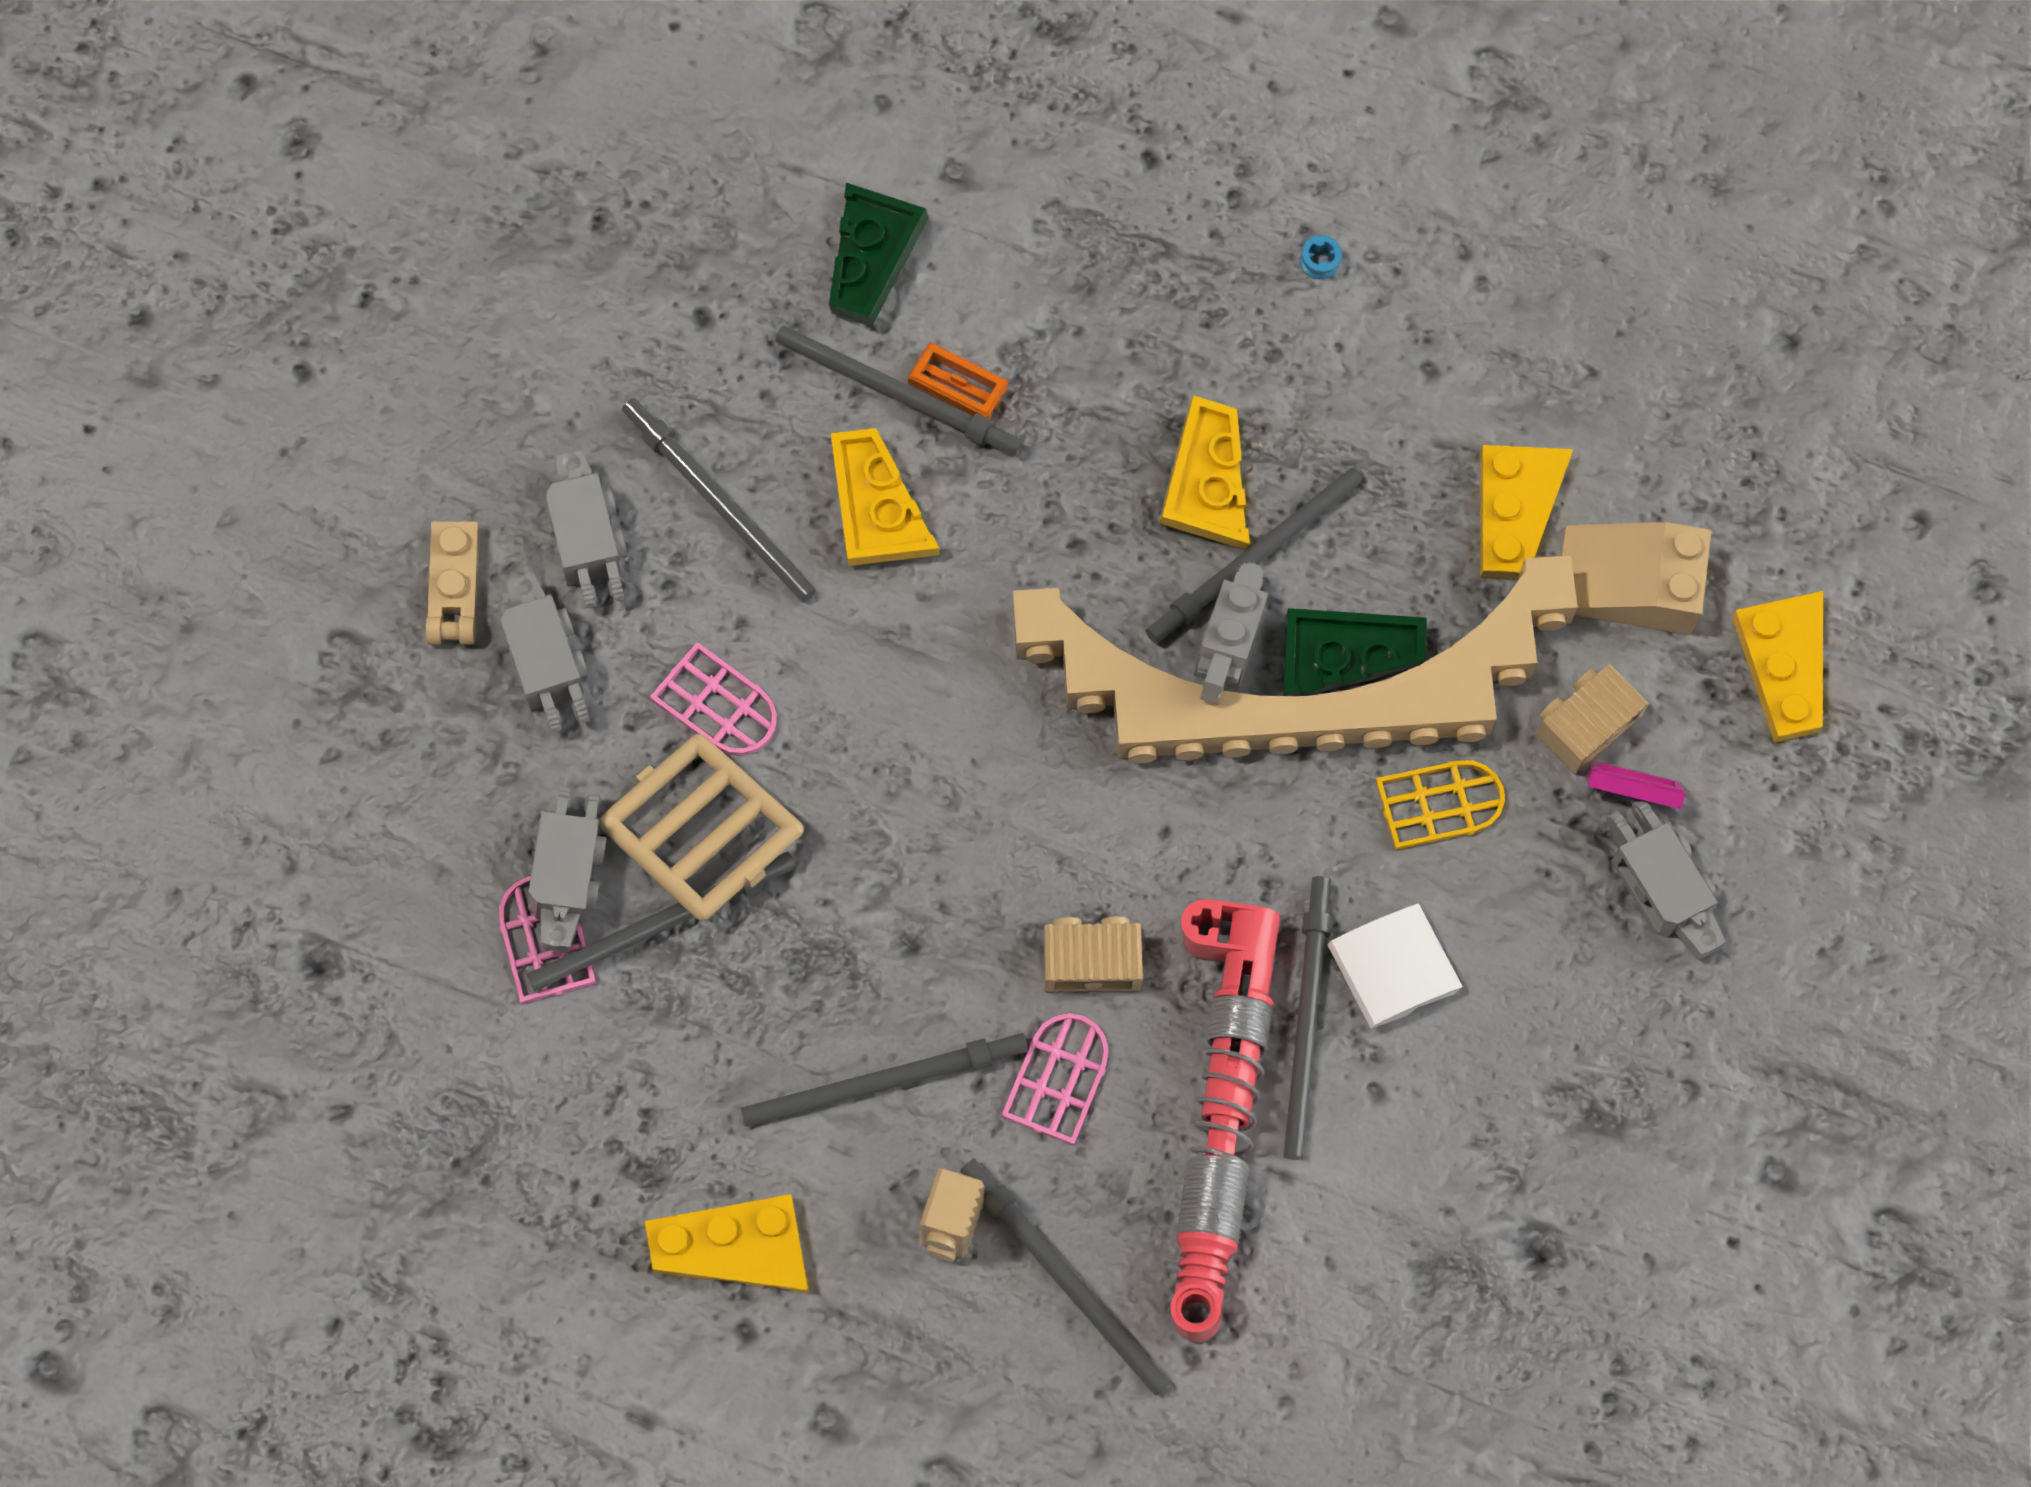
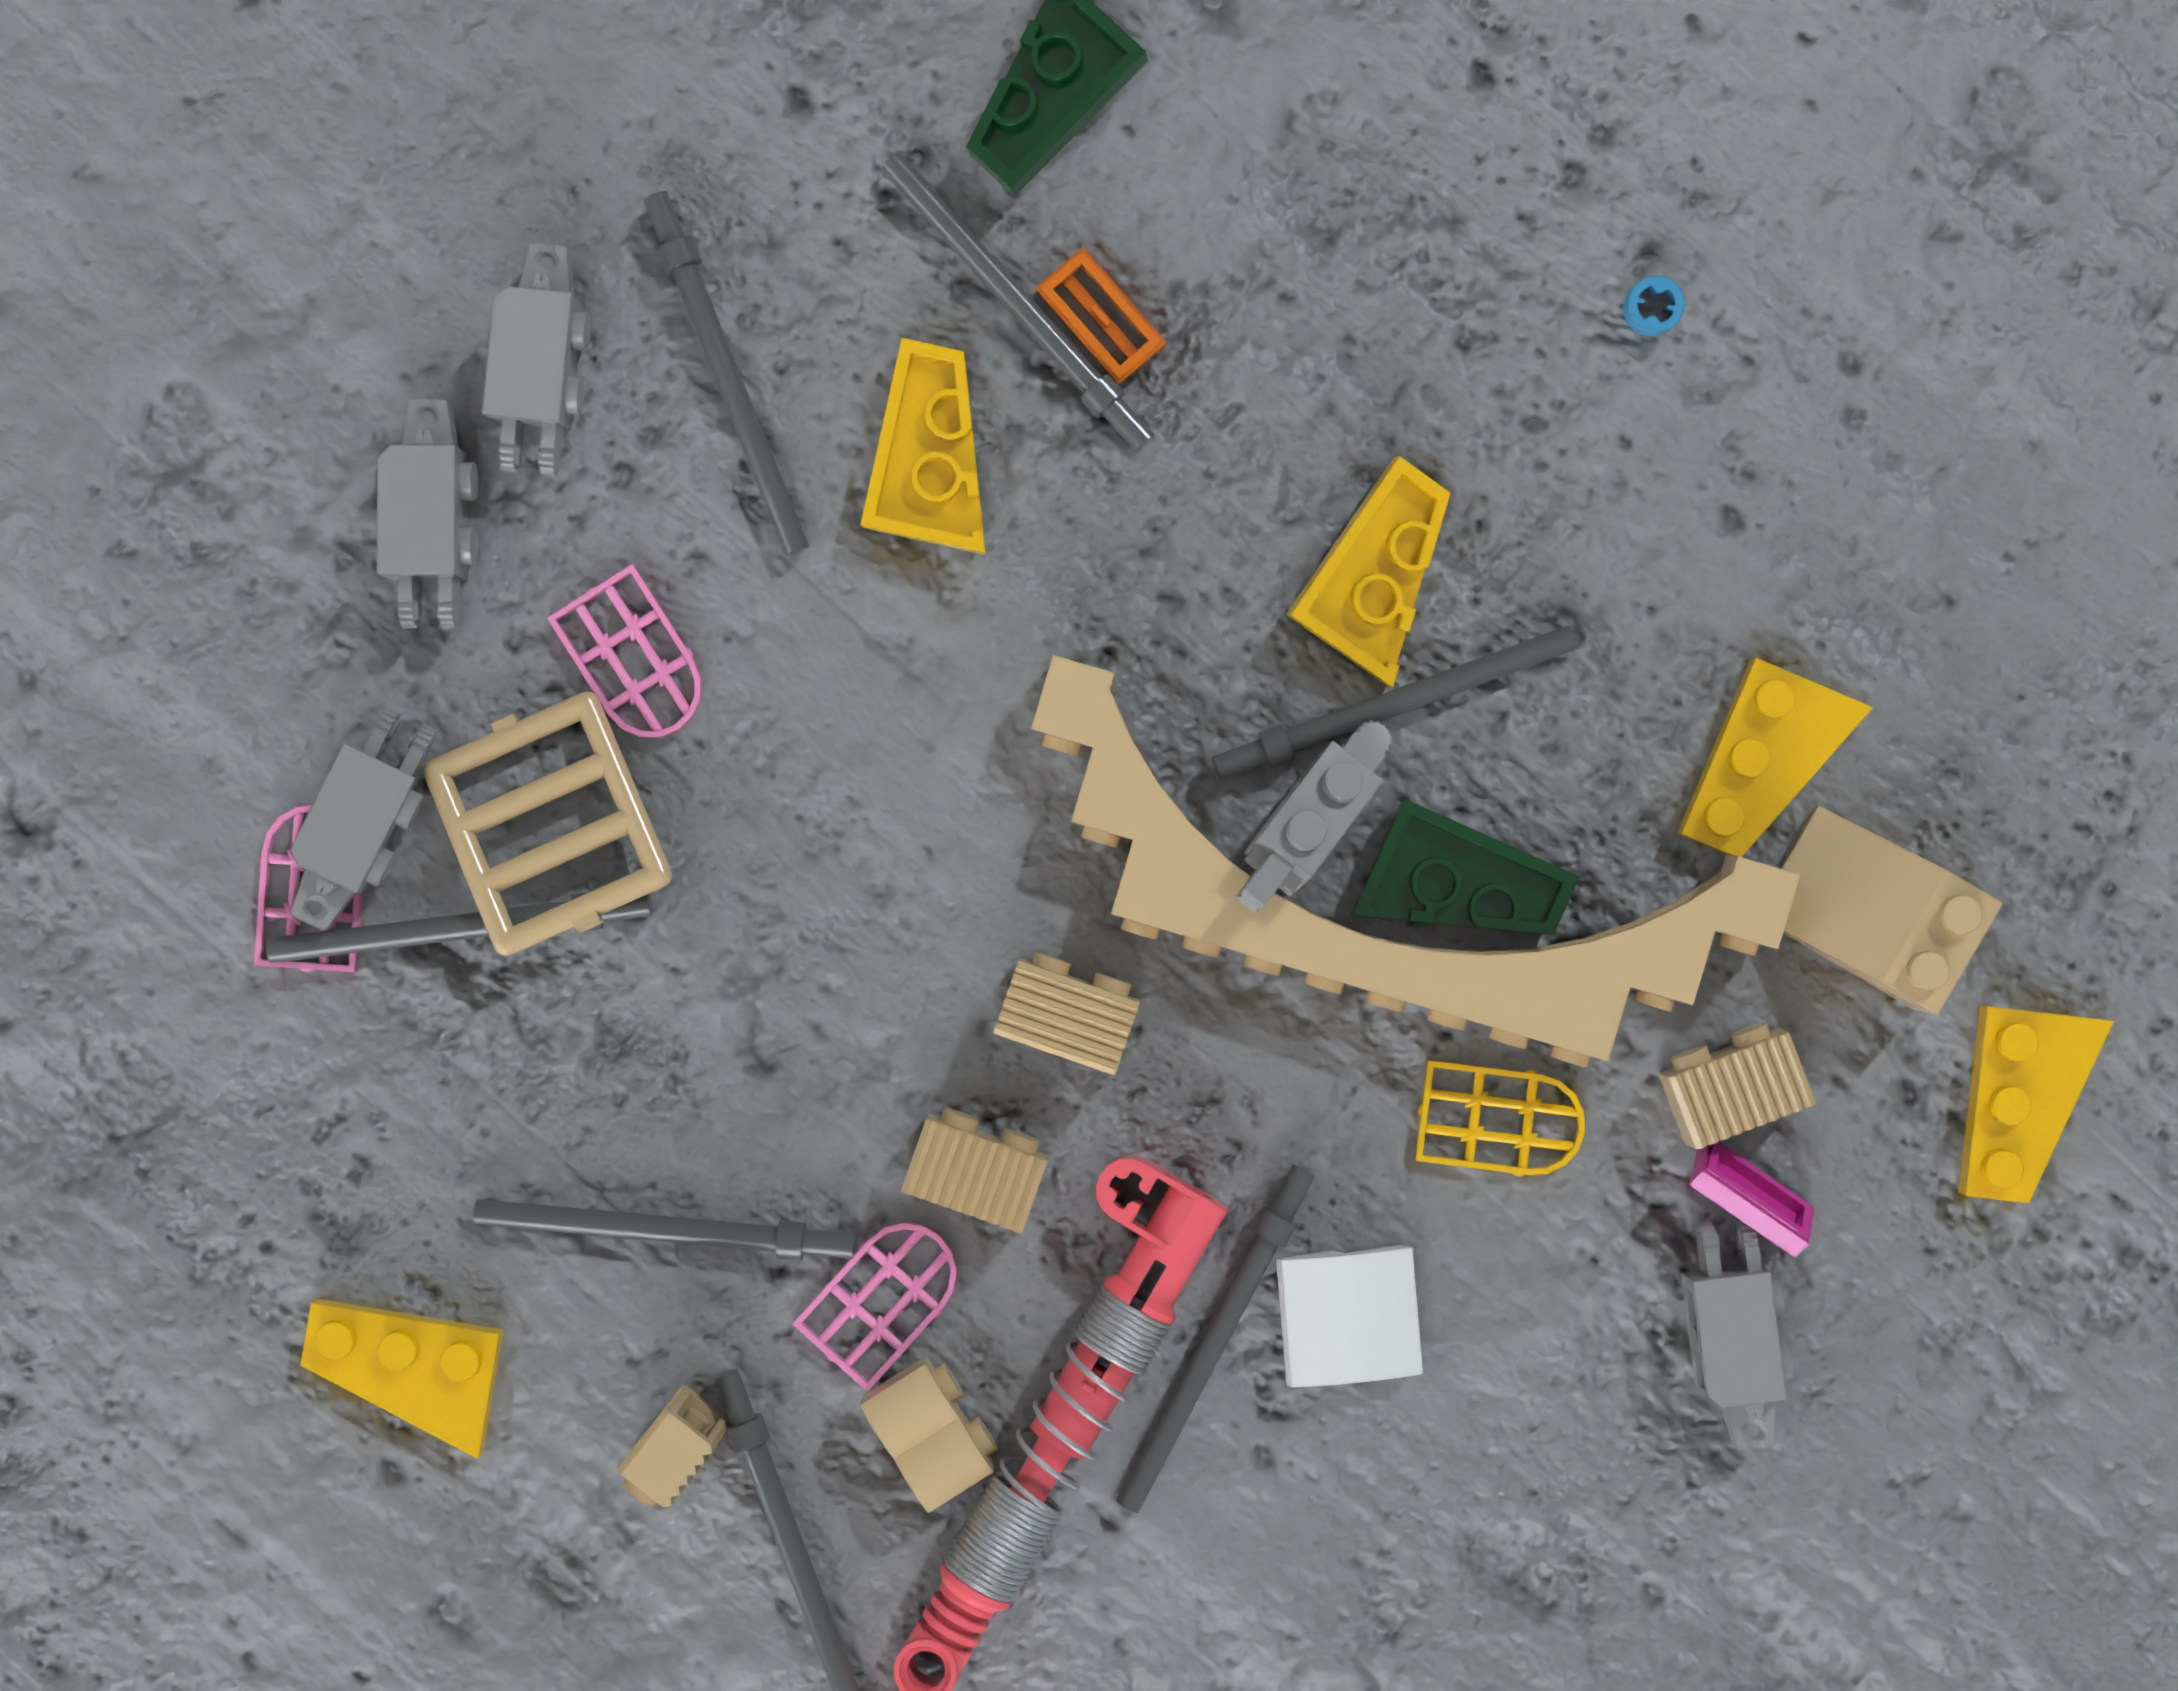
camera: 30 degrees right, 20 degrees up
tan plate [426,521,480,645] -> none
none -> tan brick [860,1356,998,1513]
none -> tan brick [993,951,1140,1075]

